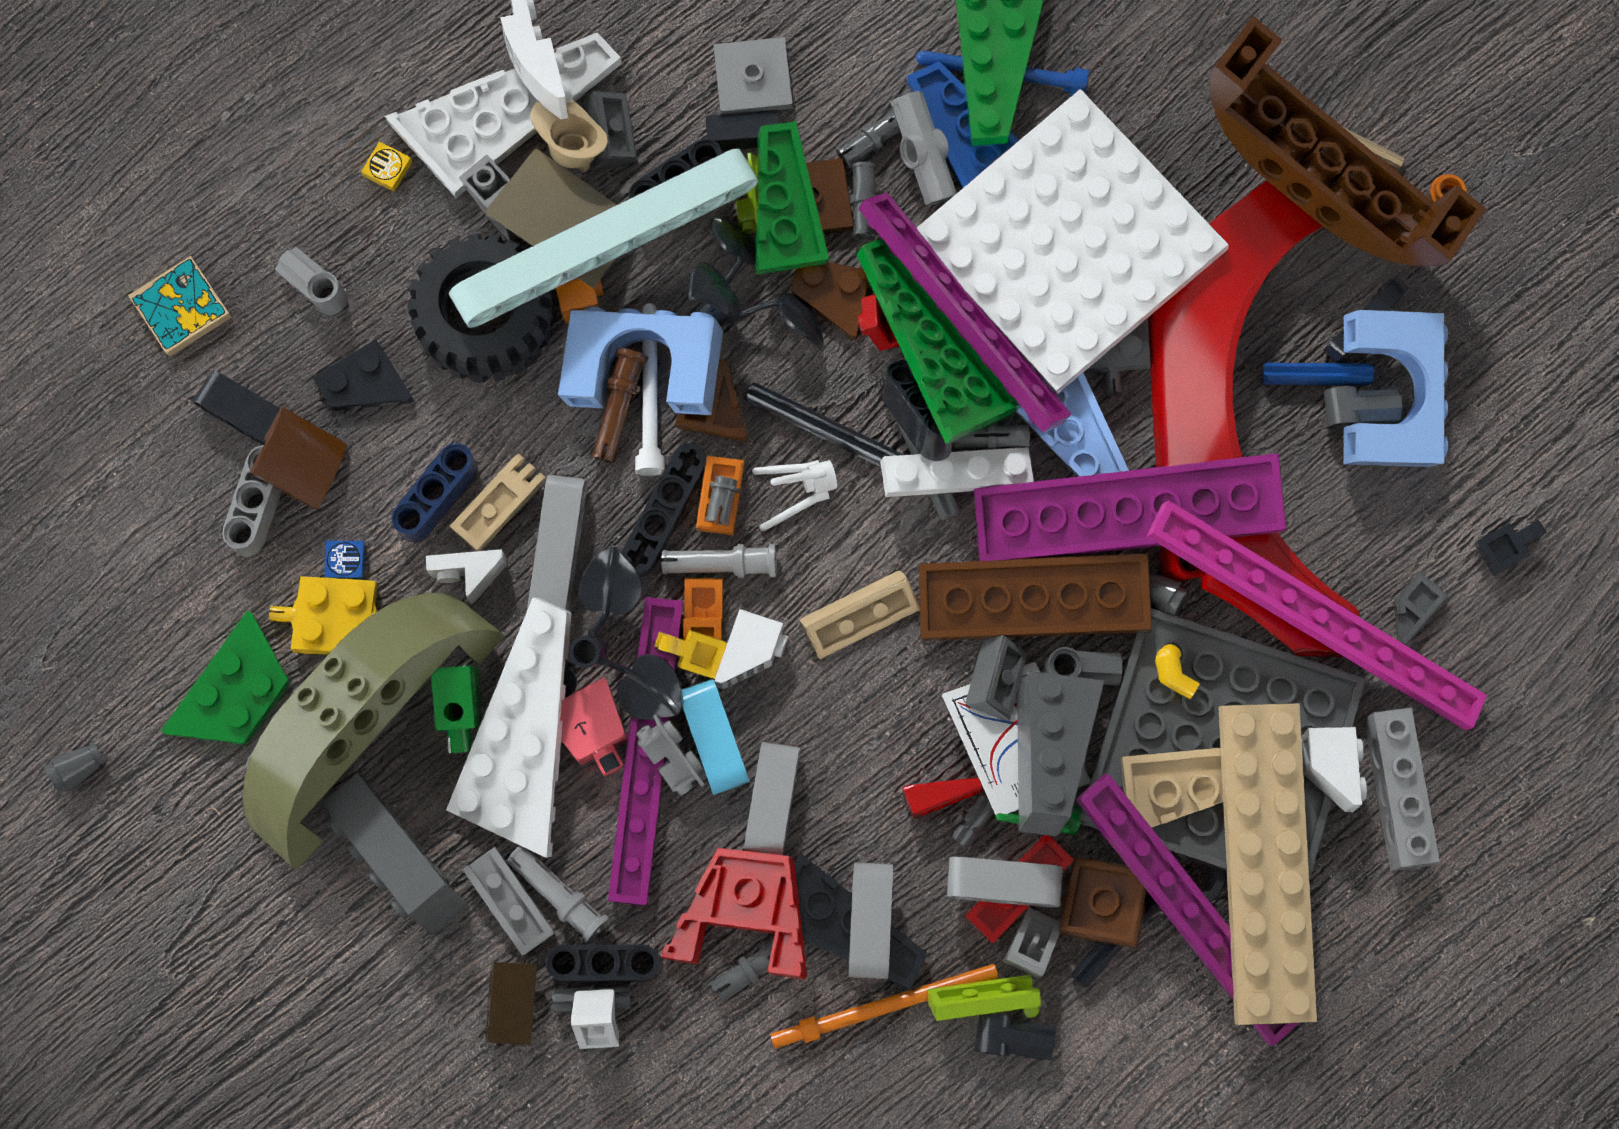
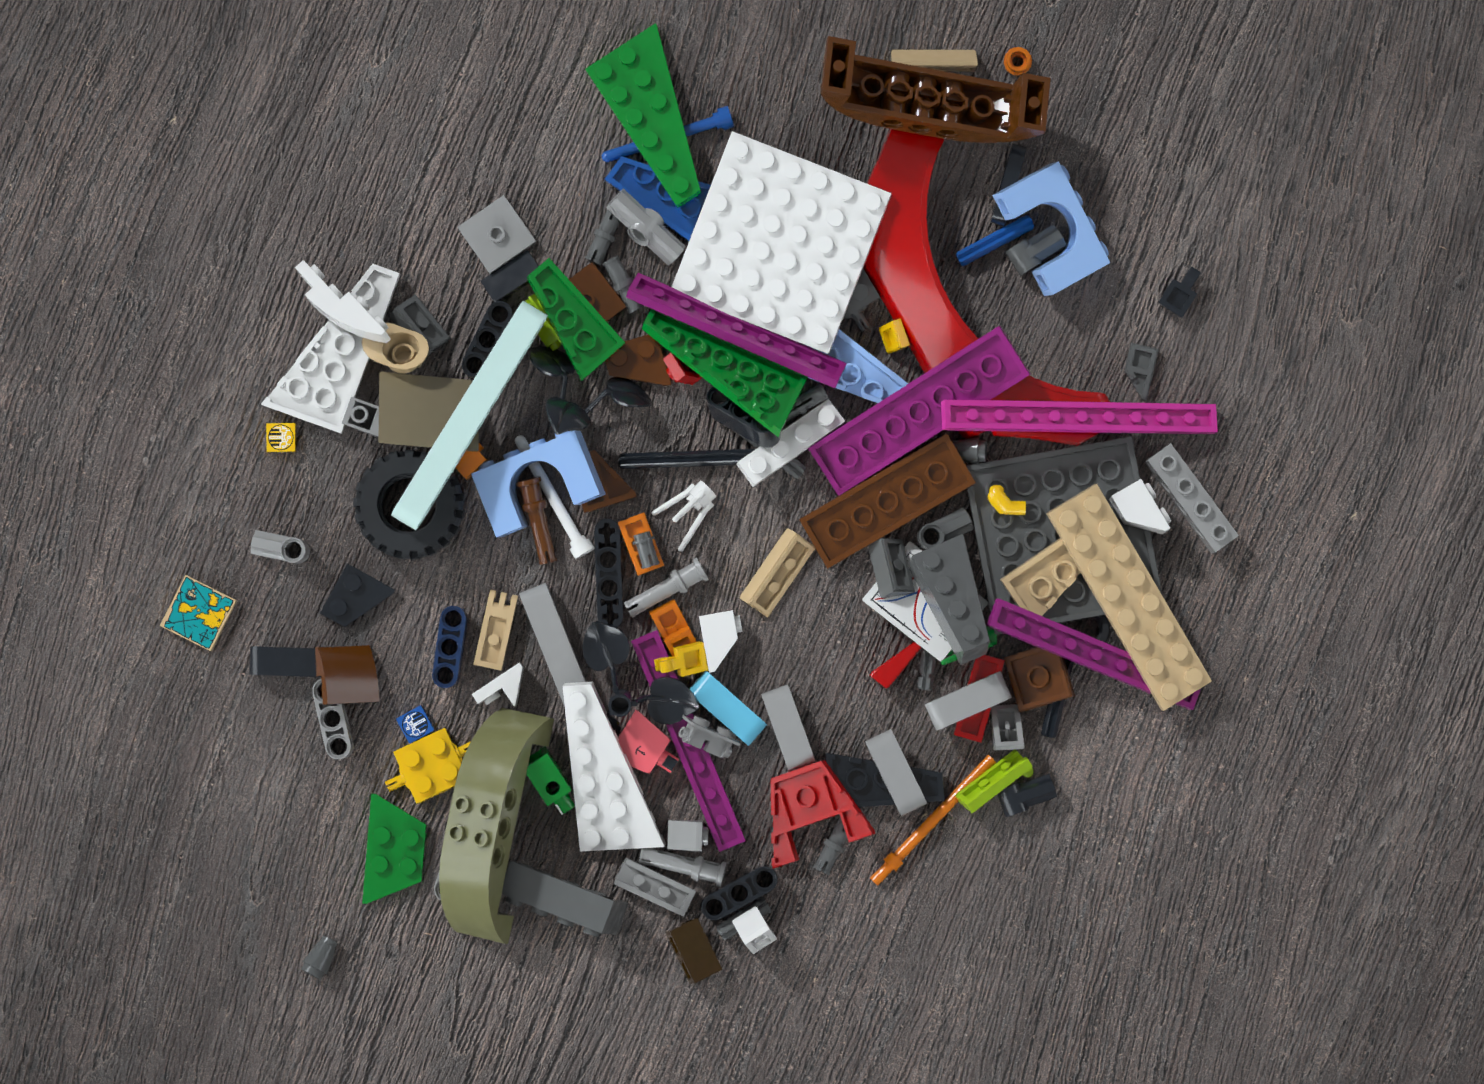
camera: 30 degrees left, 10 degrees up
none -> light grey slope [667,819,709,851]
none -> yellow tile [879,318,910,354]

